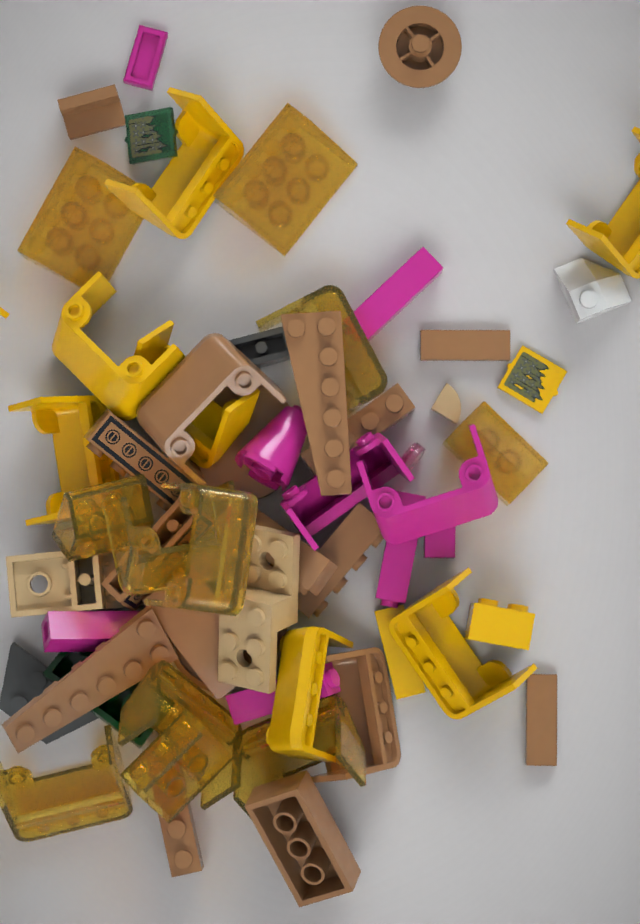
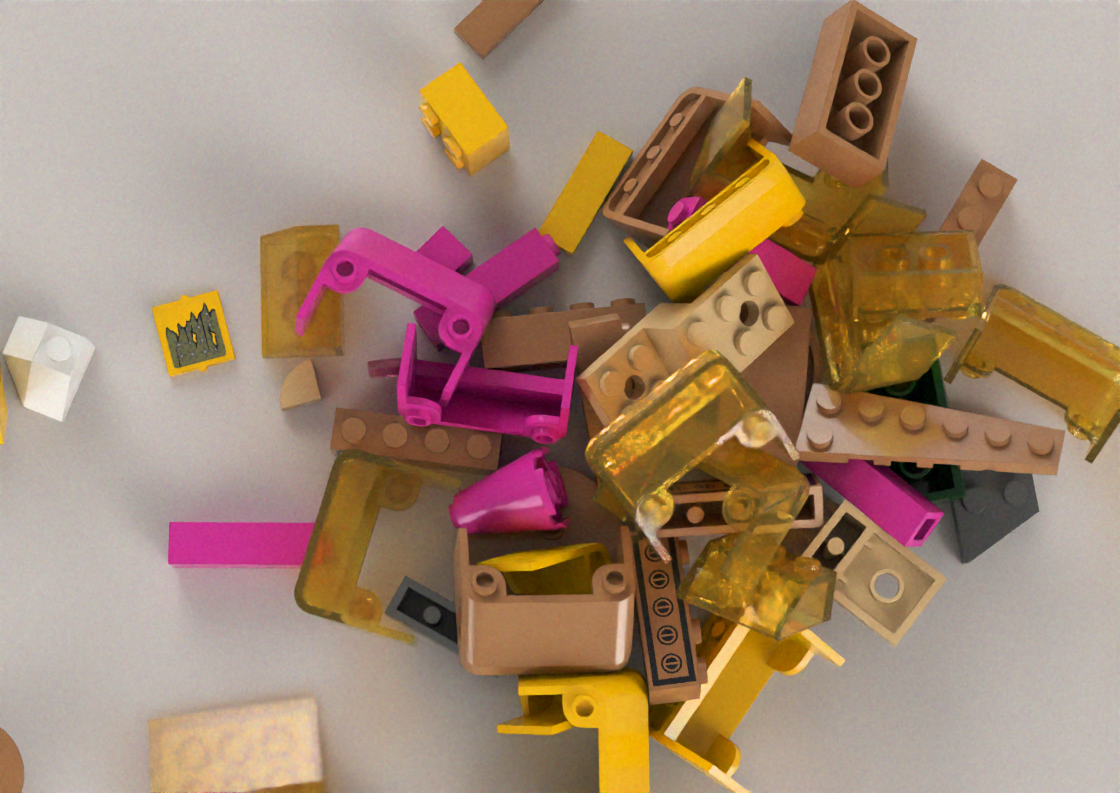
camera: 140 degrees left, 5 degrees down
medium nougat wing [281,311,352,496] -> none
yellow windscreen [389,567,538,720] -> none
medium nougat tile [420,330,510,361] -> none

